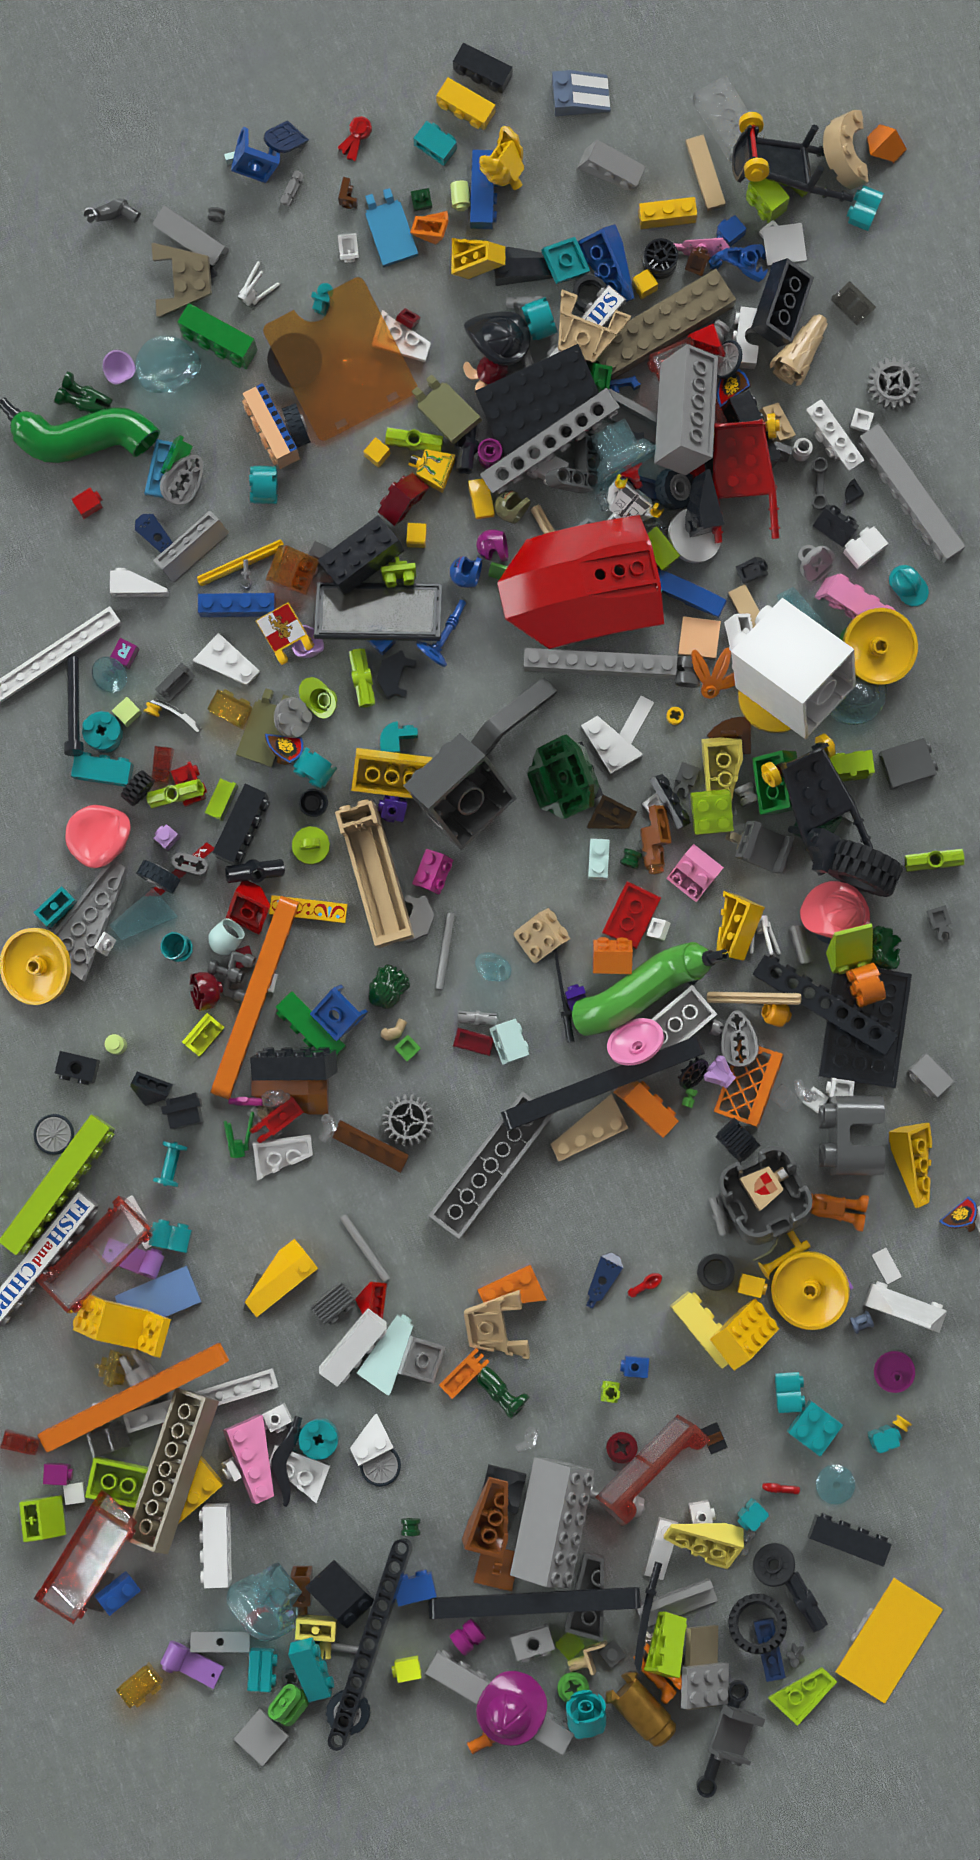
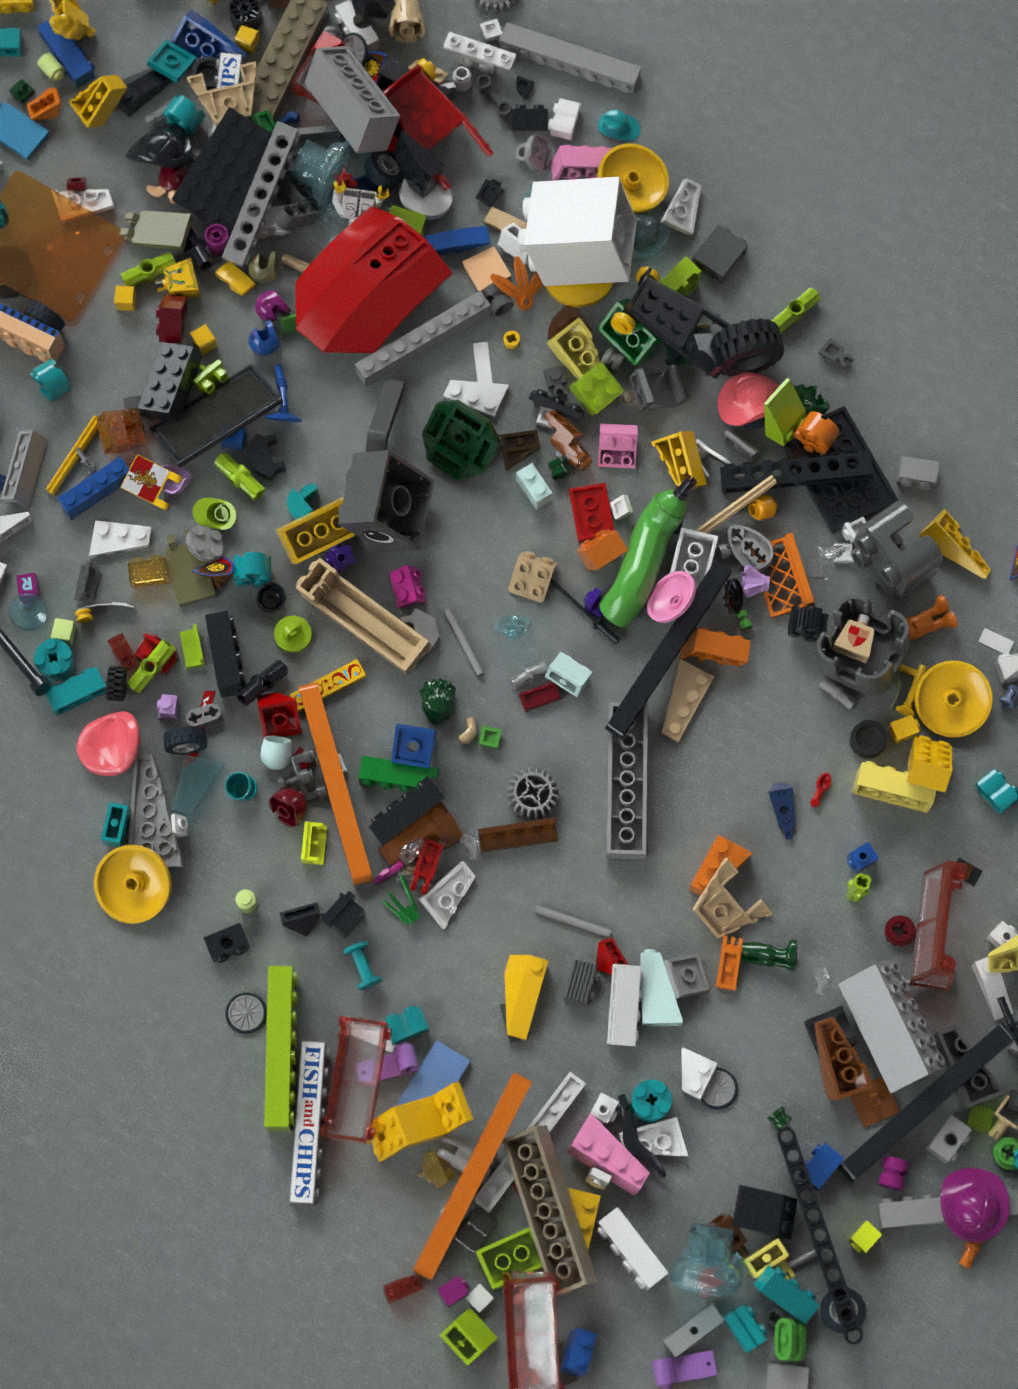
camera: 40 degrees left, 10 degrees down
none -> white wing [660,178,701,236]

